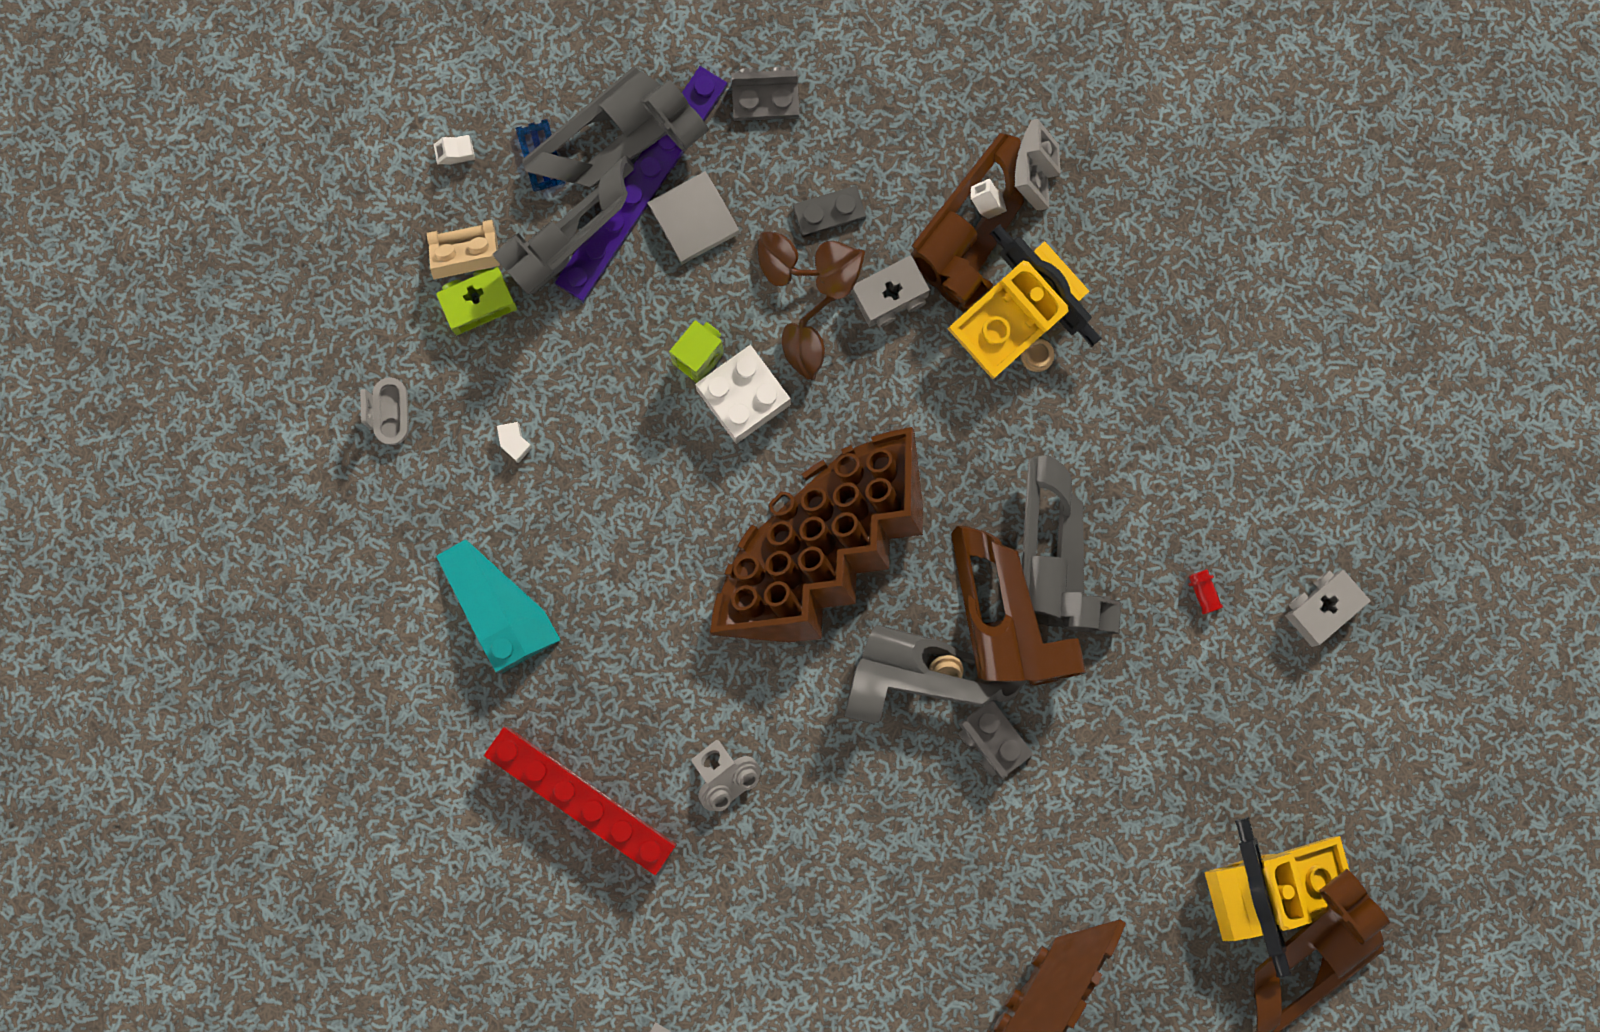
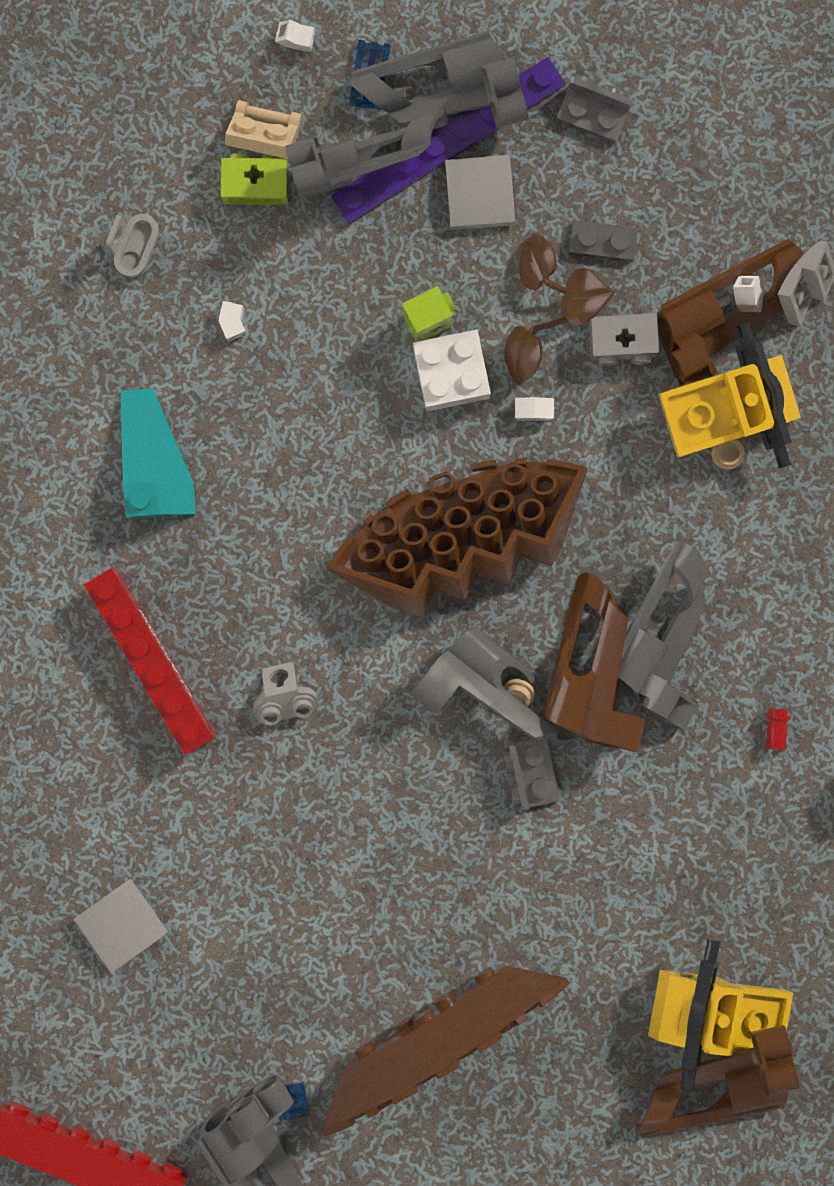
camera: 30 degrees right, 5 degrees up
none -> white piece [515,397,554,421]

